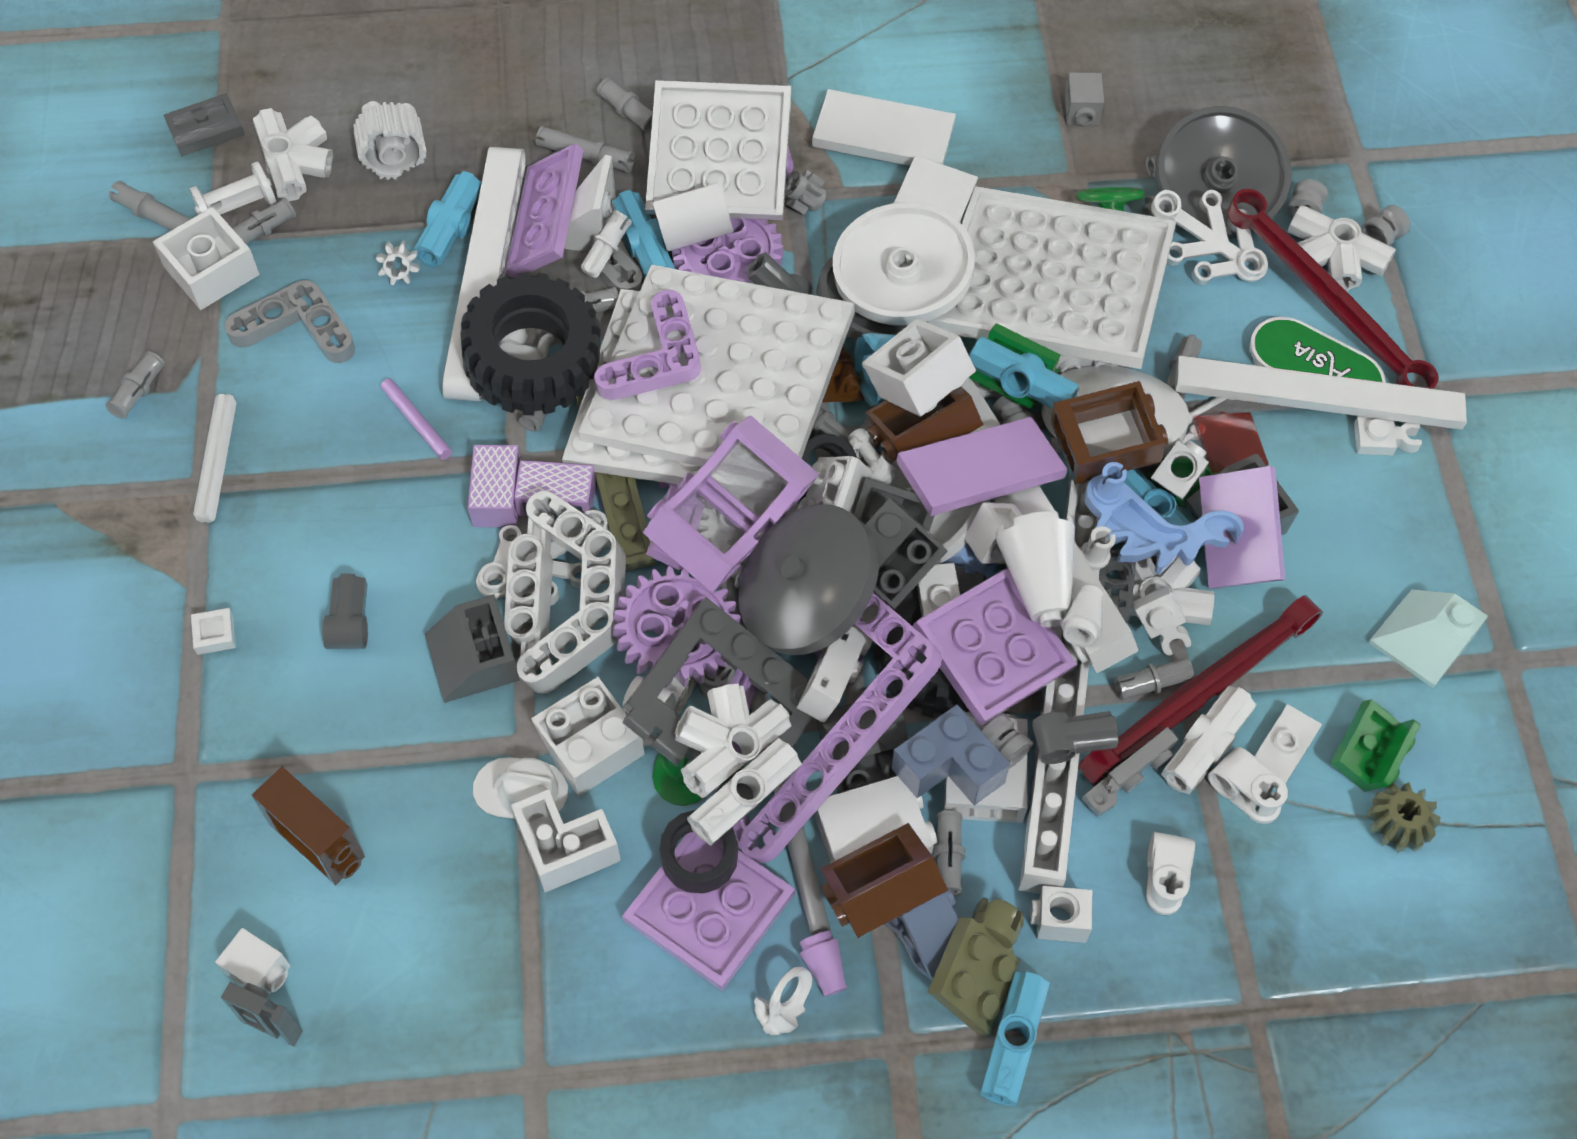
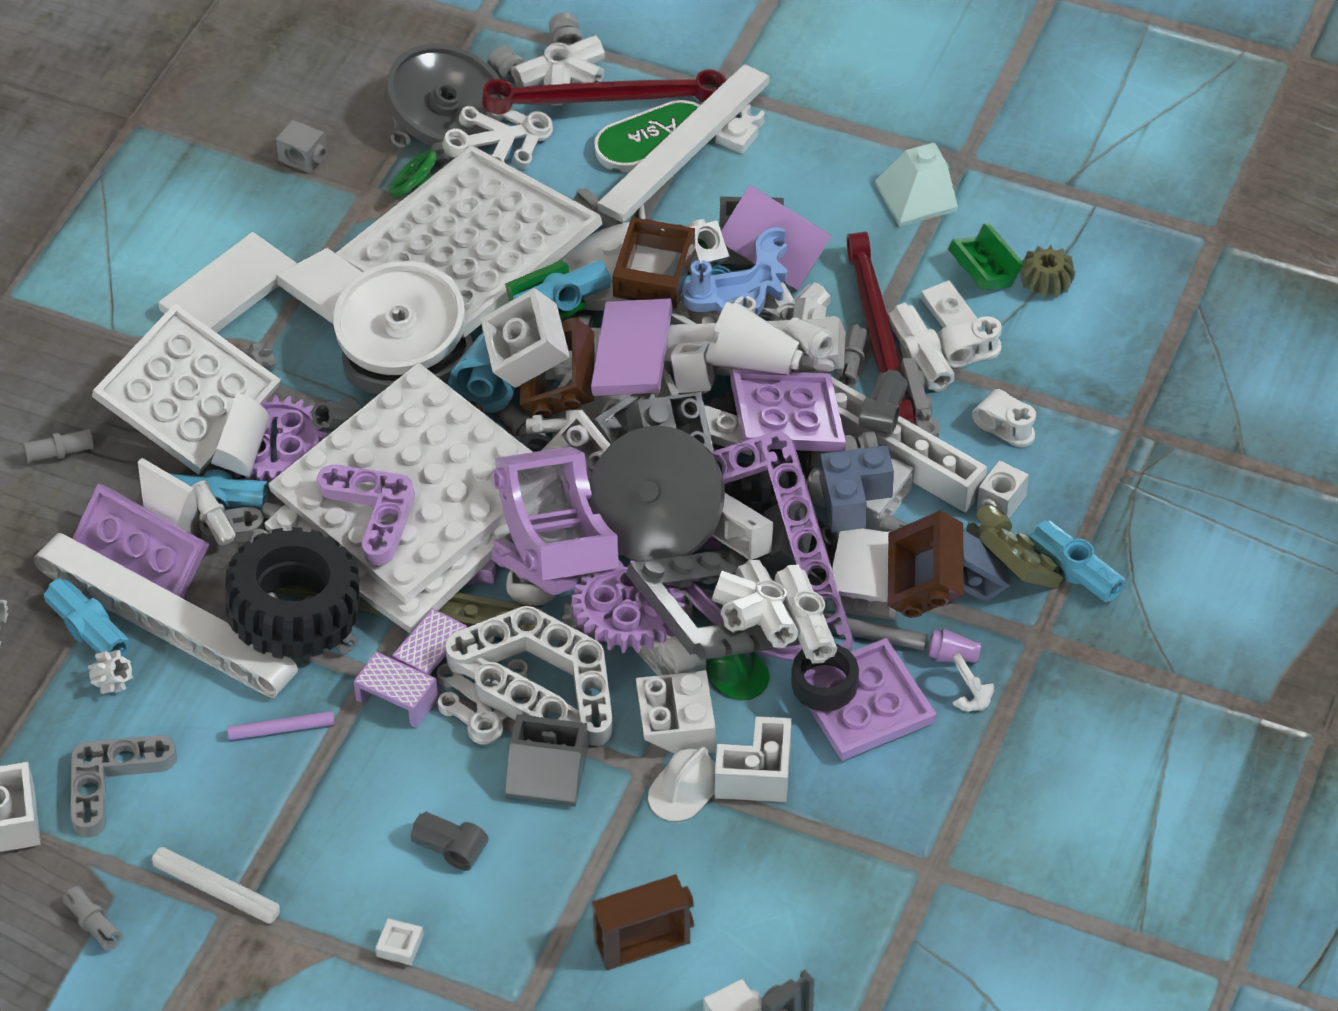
camera: 60 degrees left, 10 degrees down
light grey pin [536,126,635,173] -> none
clear red piece [1193,411,1269,473] -> none

